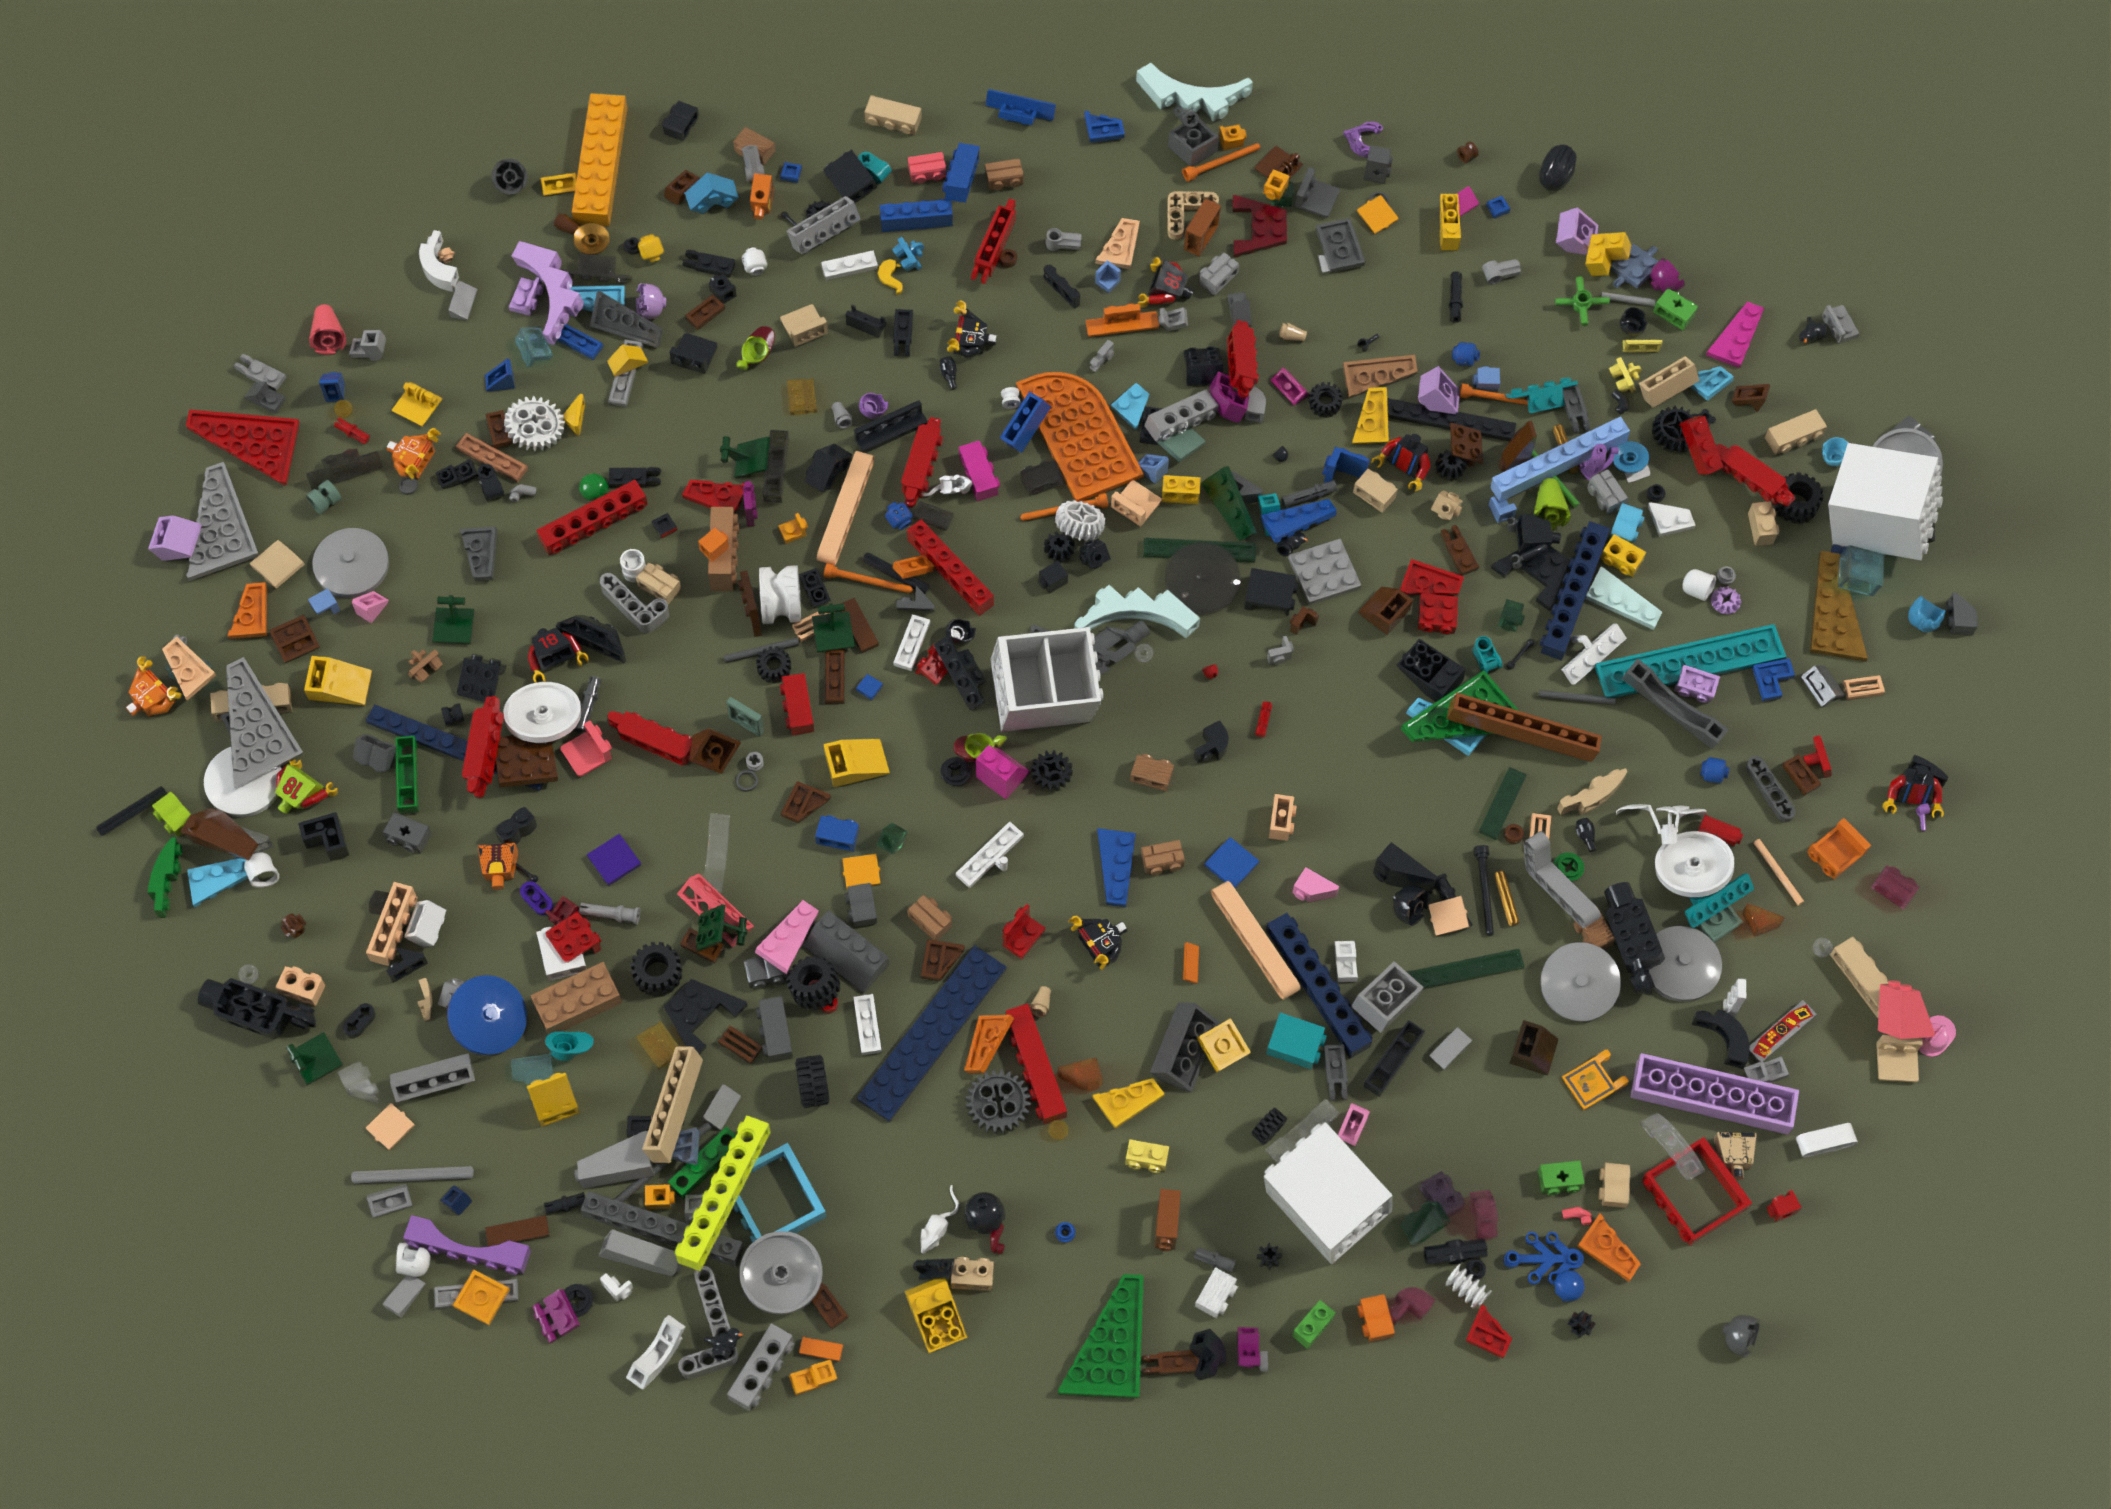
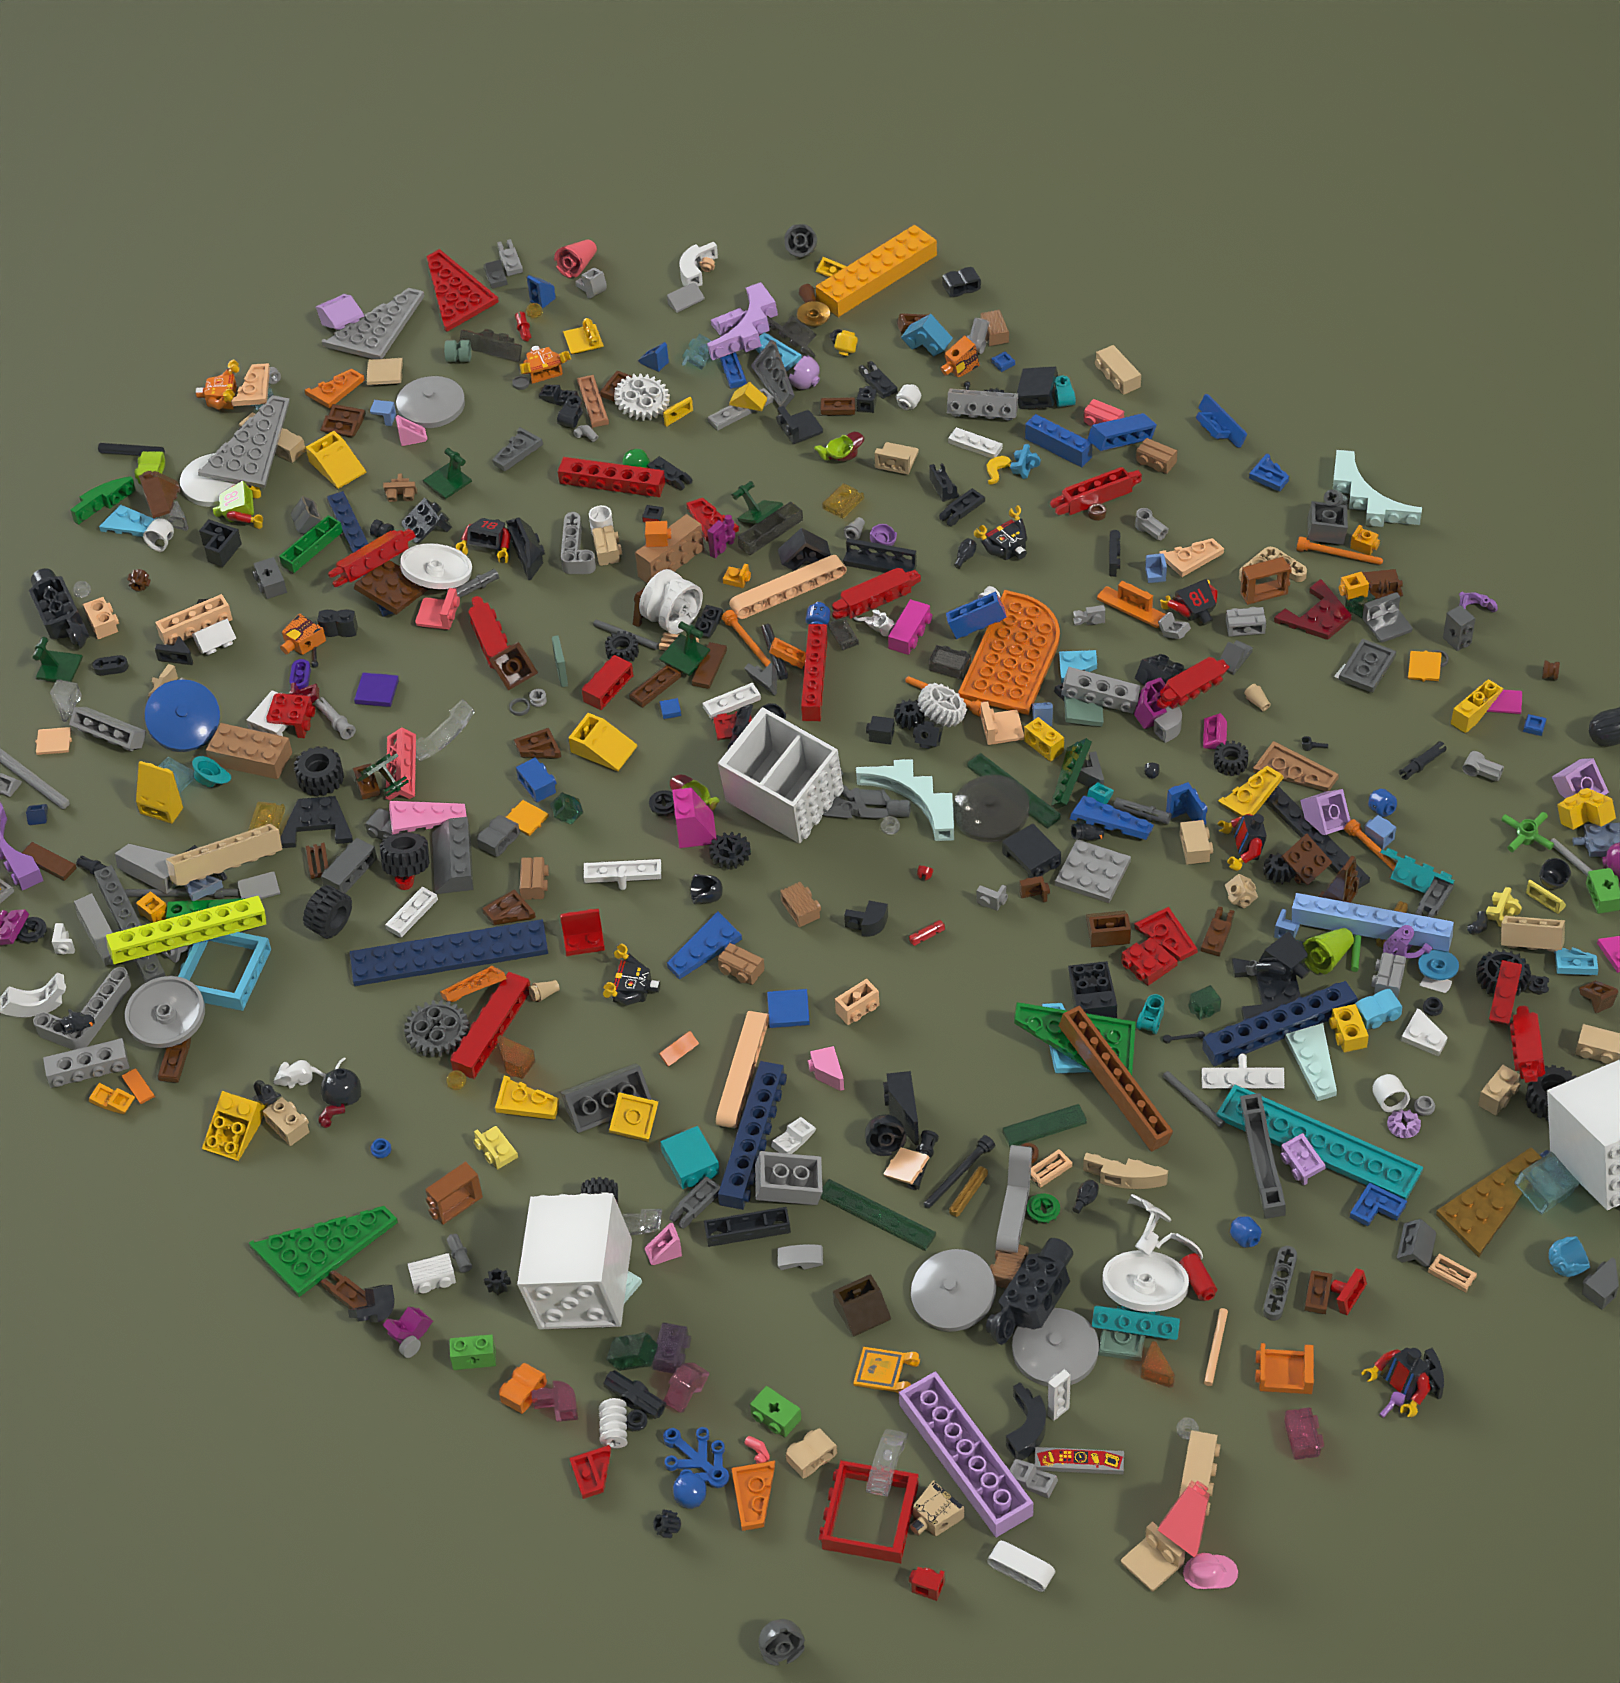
camera: 50 degrees right, 15 degrees down
none -> black hair [690,874,723,904]

